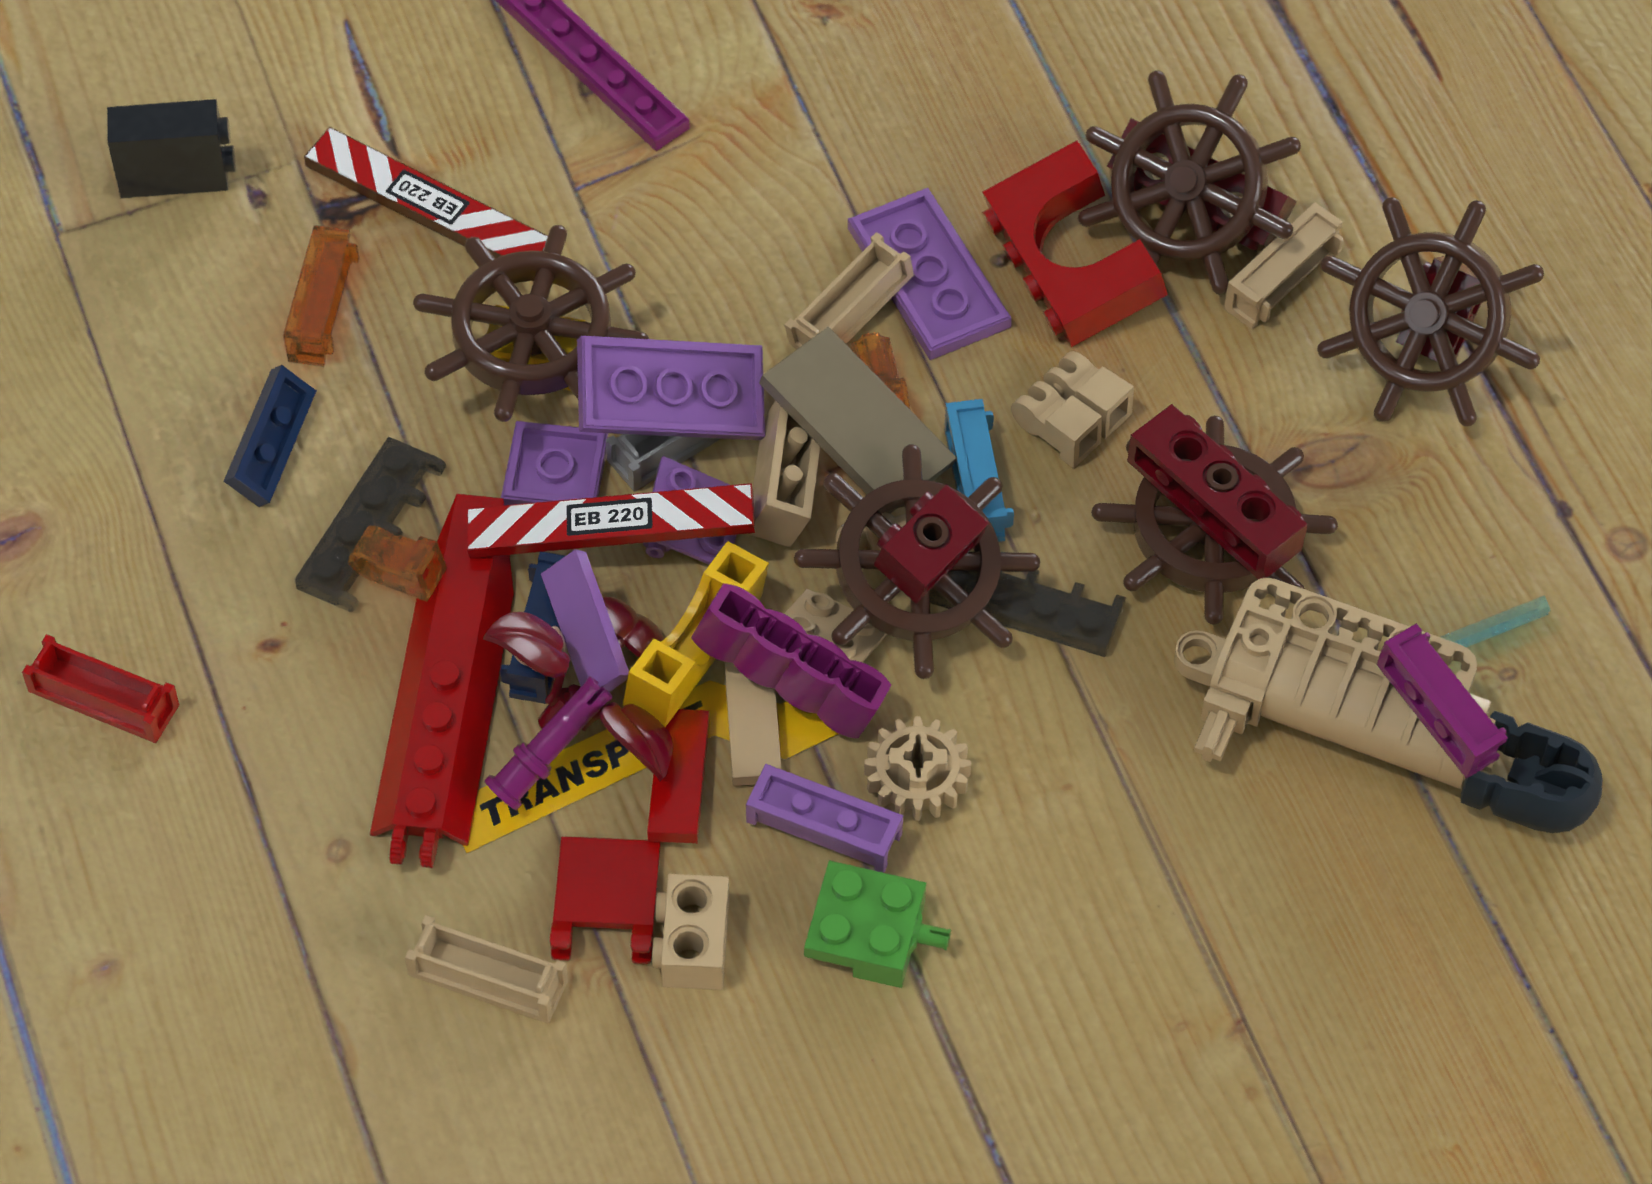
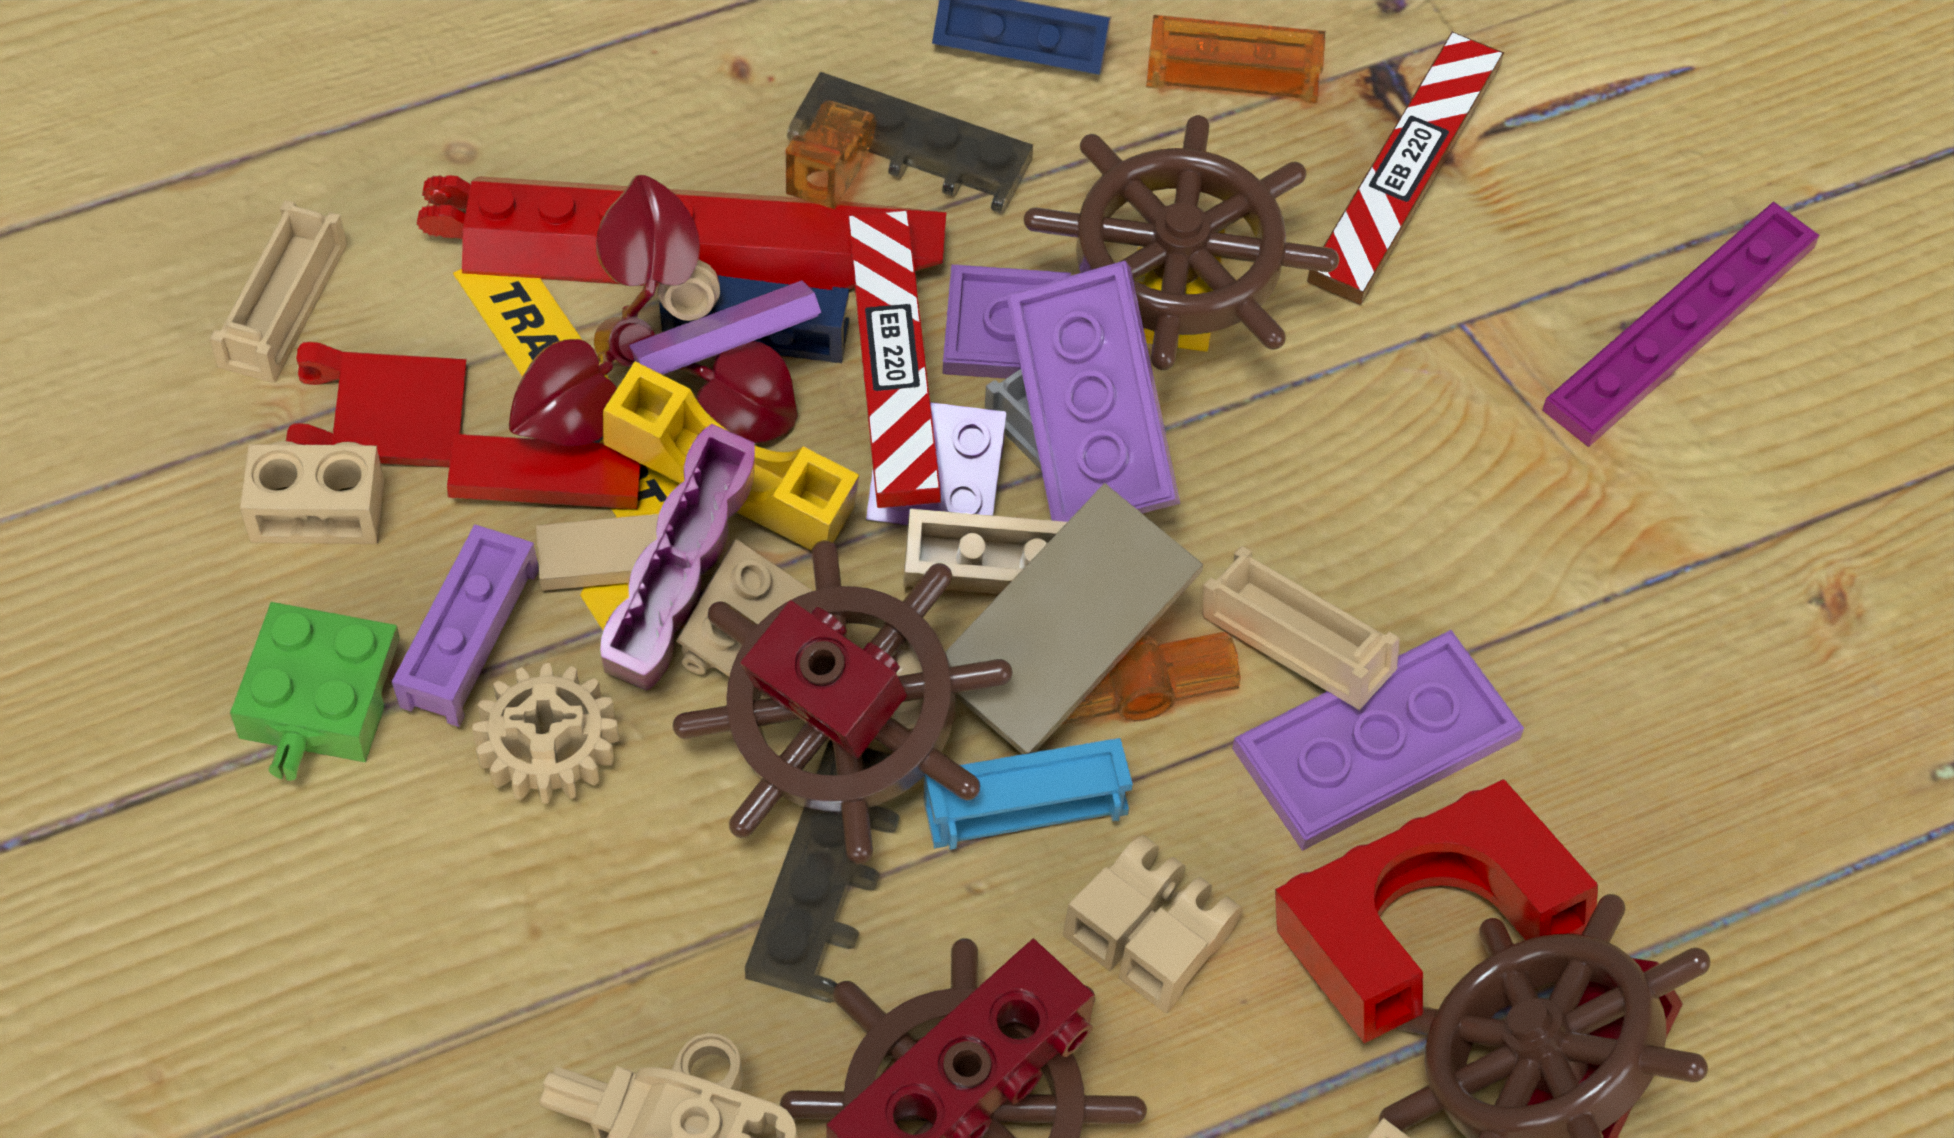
camera: 85 degrees right, 0 degrees up
magenta pin [484,676,613,810] -> none

